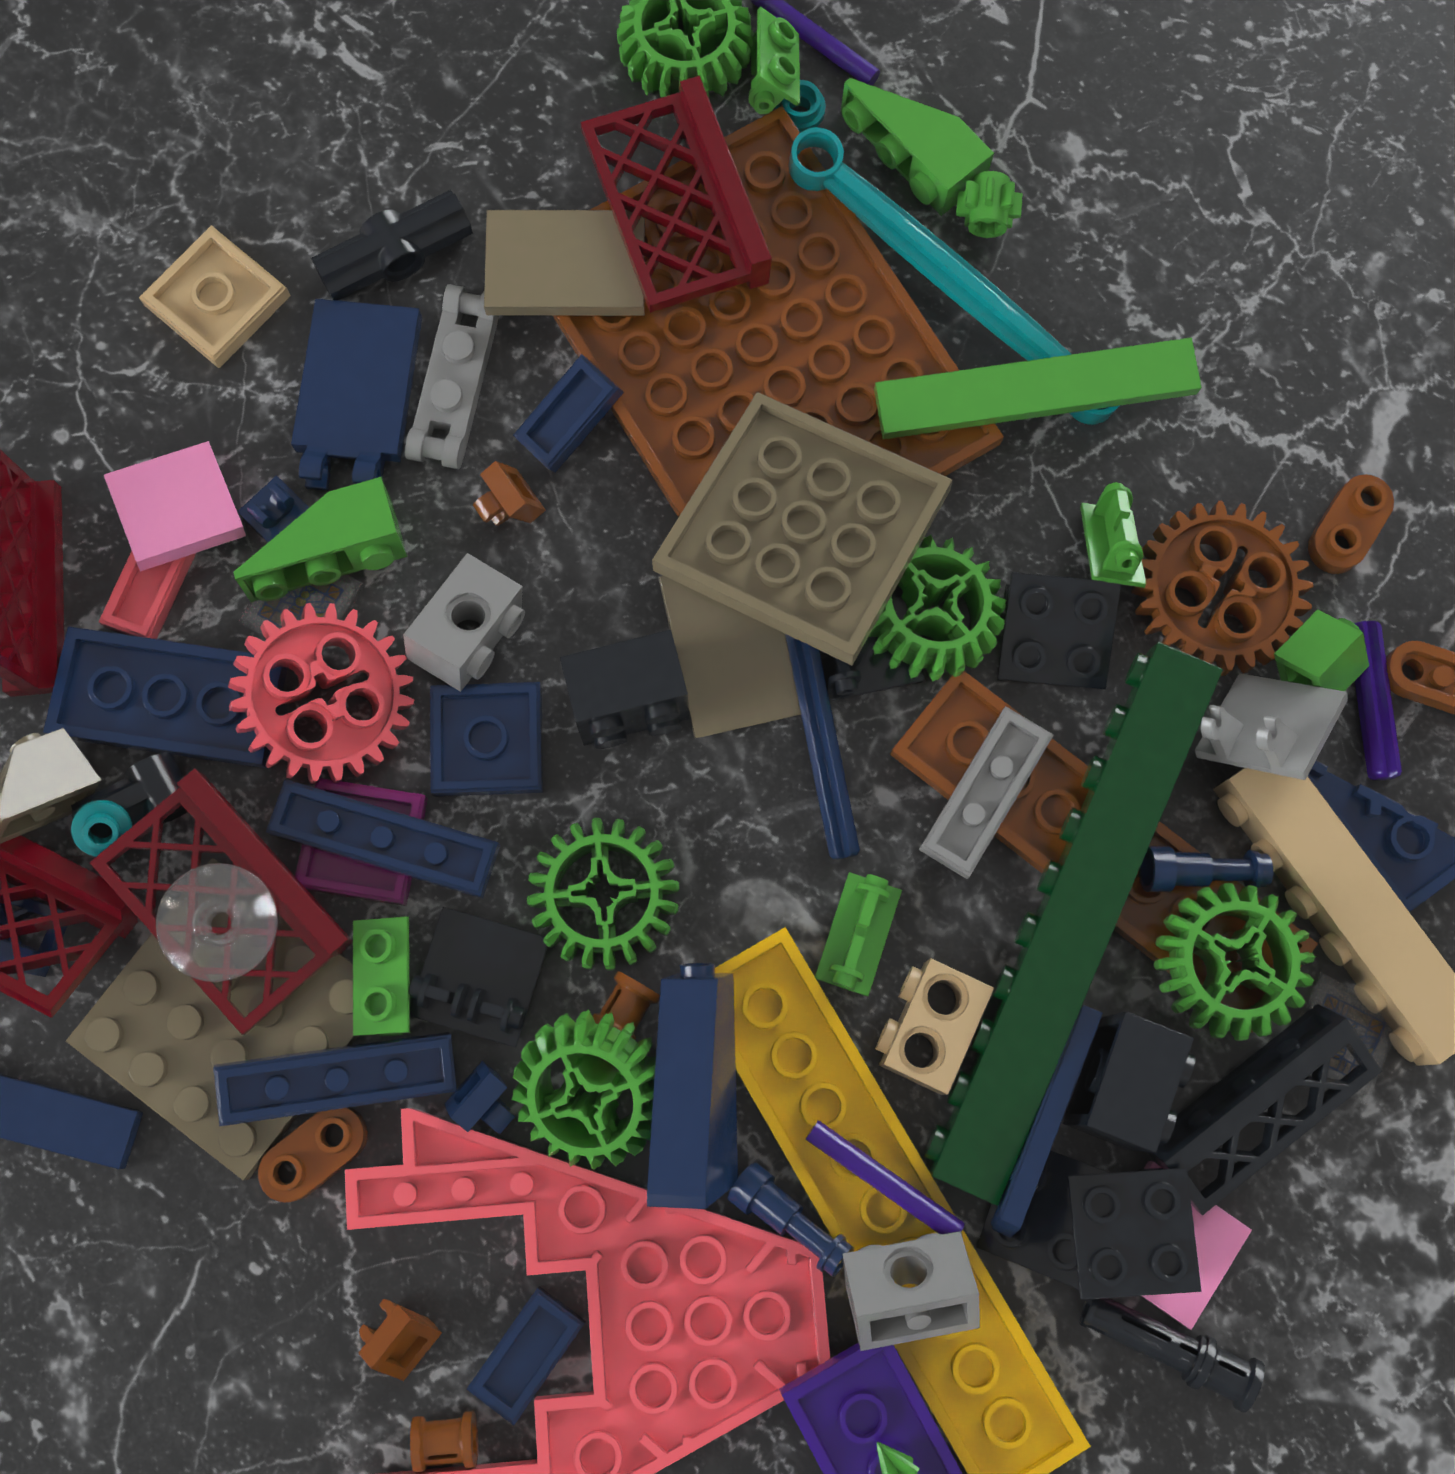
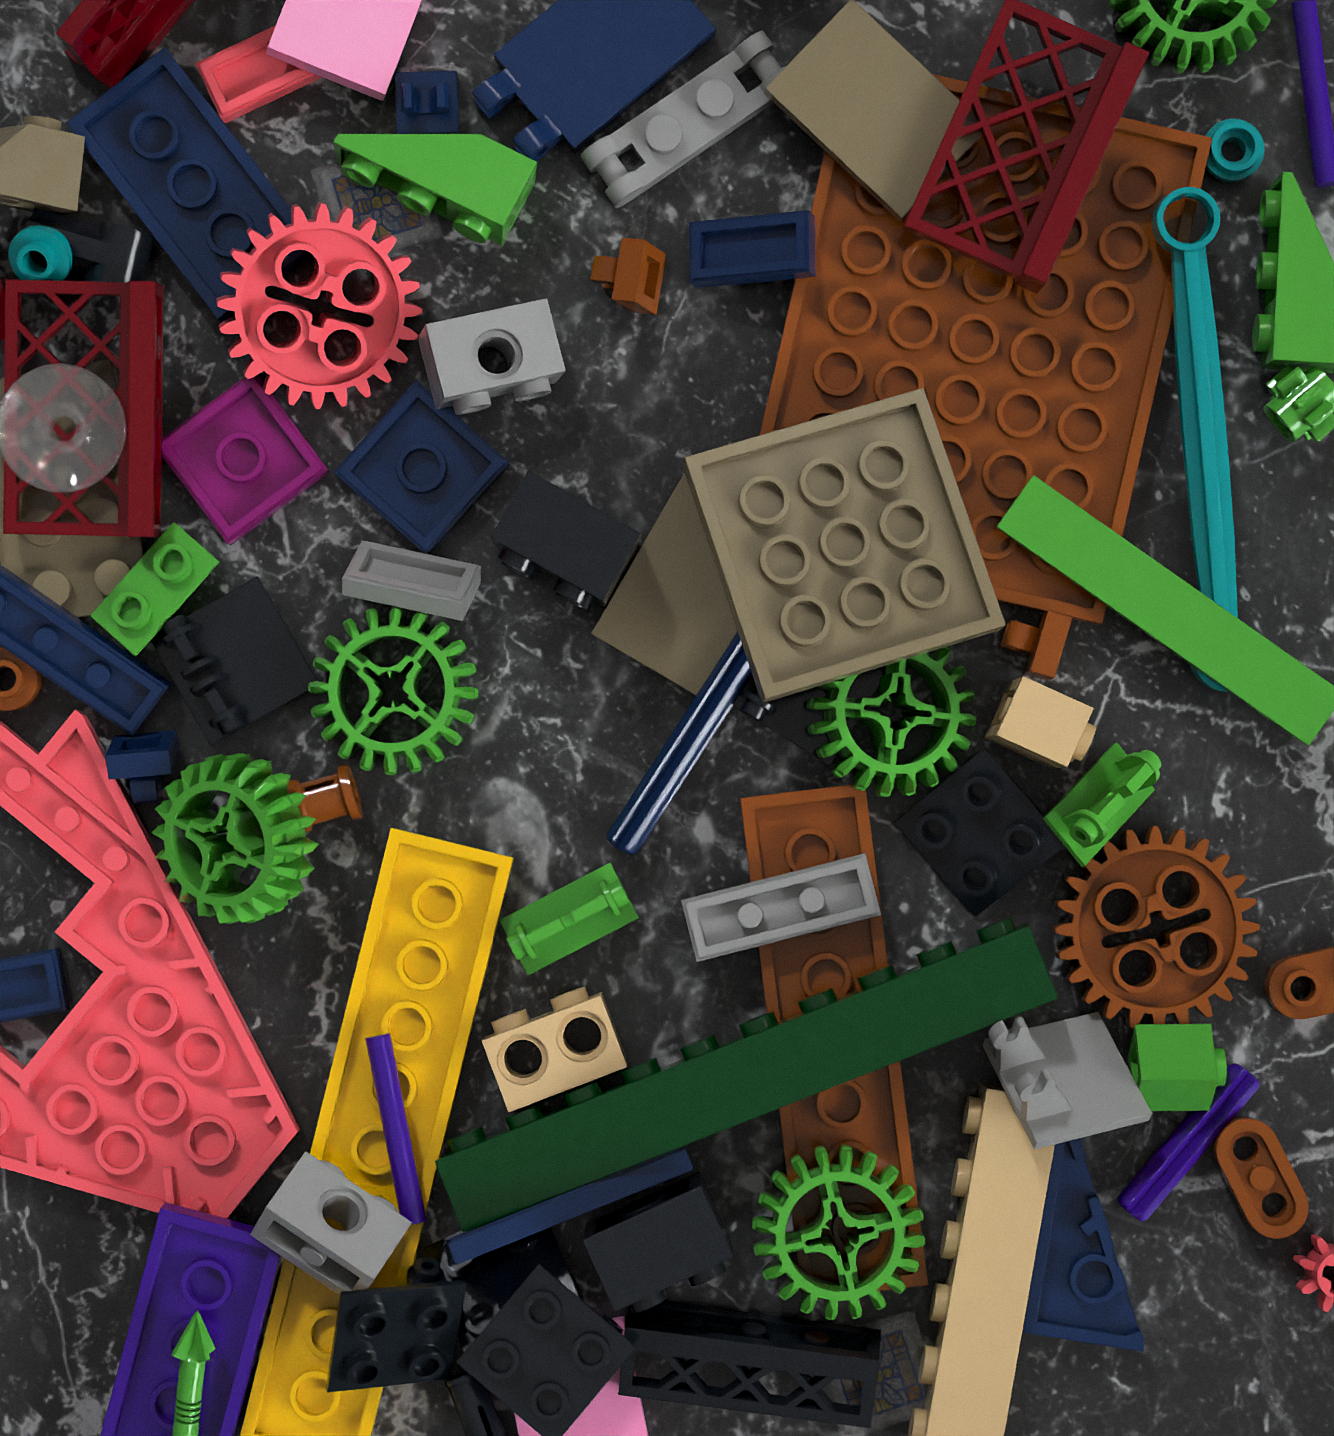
camera: 50 degrees right, 10 degrees up
dark blue tile [266,779,500,899] -> none
dark blue slope [647,963,738,1209] -> none
dark blue piece [728,1162,854,1277] -> none
bright green hinge [749,6,800,114] -> none
dark blue piece [1139,846,1273,892] -> none
none -> black hinge [326,1257,467,1393]
none -> light grey tile [342,541,481,621]
none -> tan brick [983,676,1096,769]
none -> dark orange tile [1000,610,1073,681]

